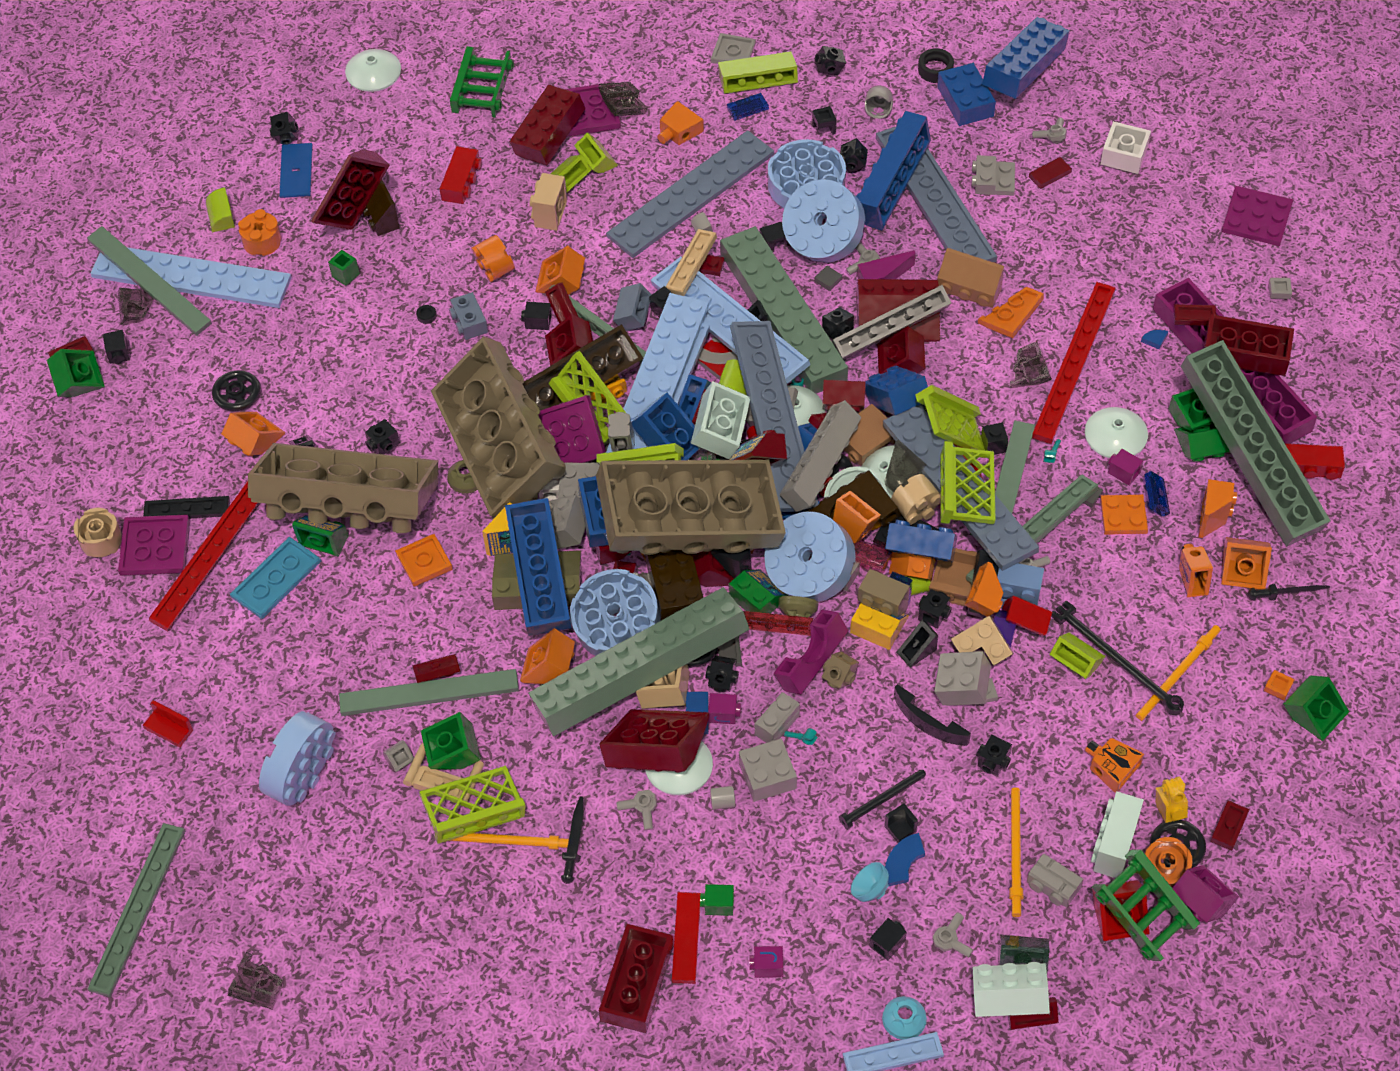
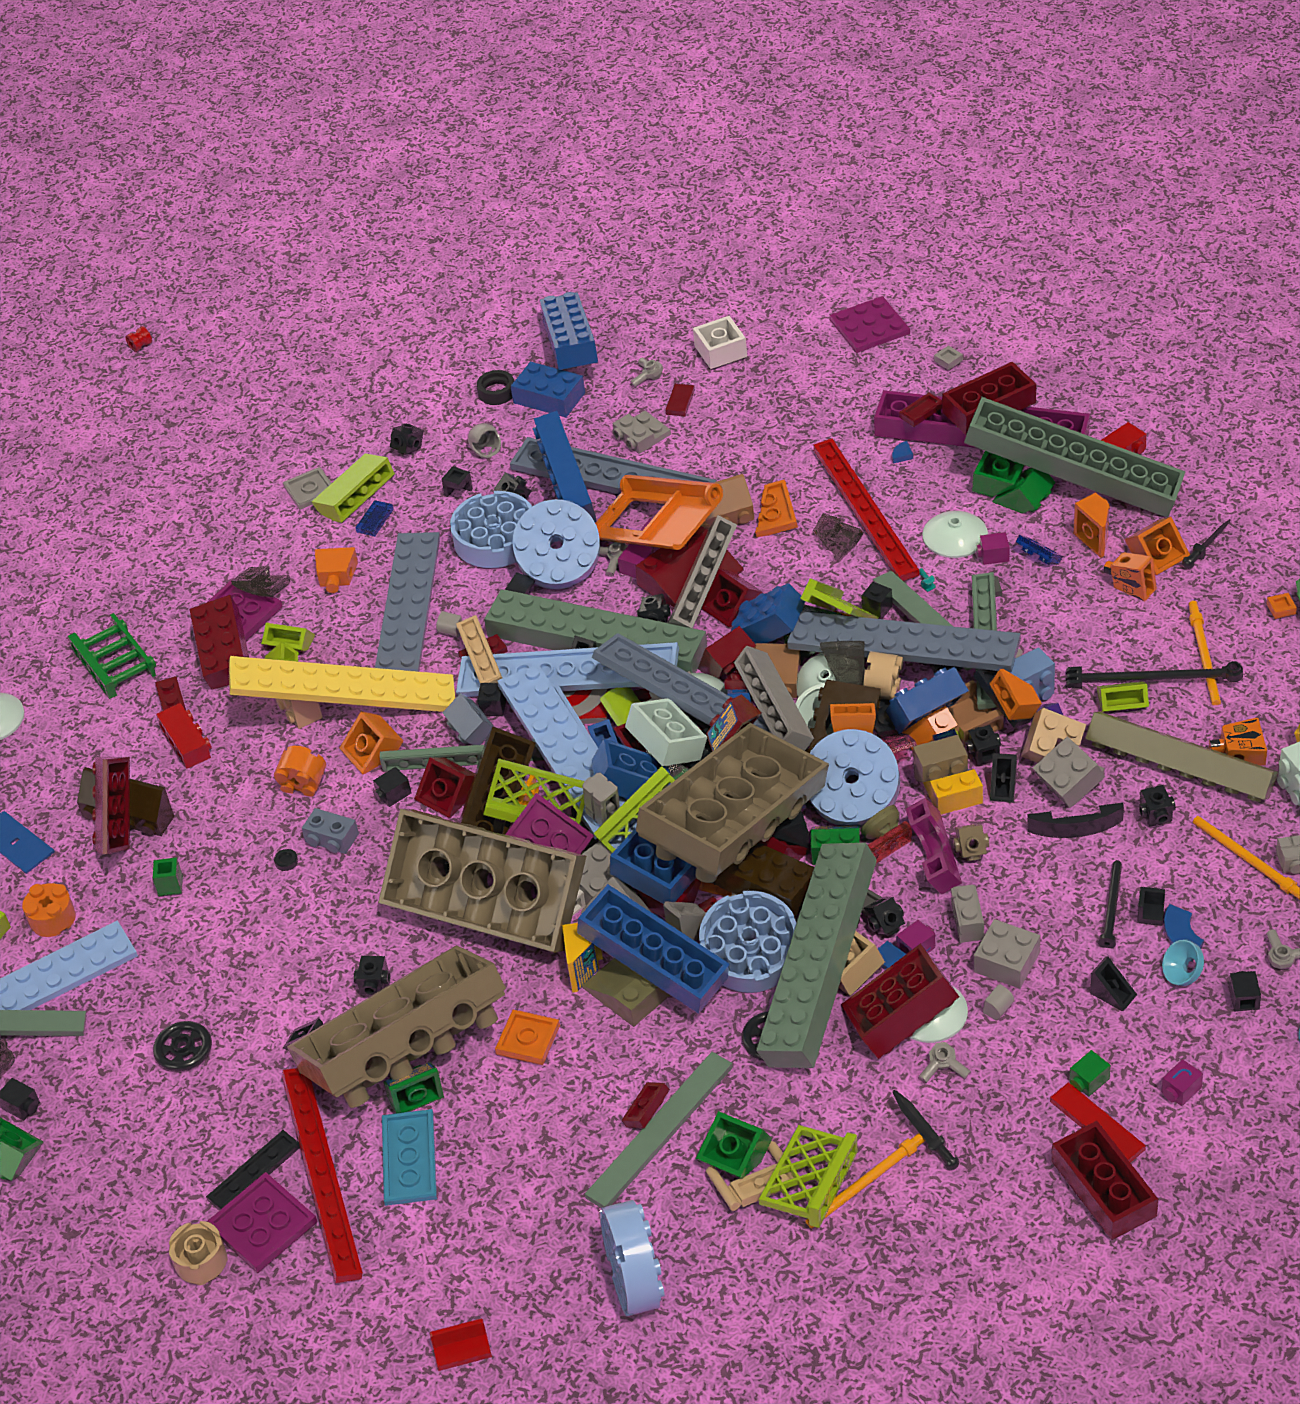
camera: 40 degrees left, 10 degrees down
orange slope [221,411,286,456] -> none
light grey brick [383,740,414,772] -> none
olive piece [447,460,478,493] -> none
orange slope [520,628,575,684] -> none
dark red tile [545,282,578,324] -> none
teal hand [784,728,818,745] -> none
dark grey tile [814,266,842,291] -> none
lime fence [940,441,996,524] -> none
red panel [1002,595,1052,636] -> none
orange plate [1100,494,1148,535] -> none
none -> dark red plate [155,676,186,711]
none -> light yellow plate [229,656,455,712]
none -> orange piece [595,475,723,550]
none -> light grey slope [663,901,706,941]
none -> olive brick [1086,712,1278,802]
none -> black slope [1090,956,1137,1011]

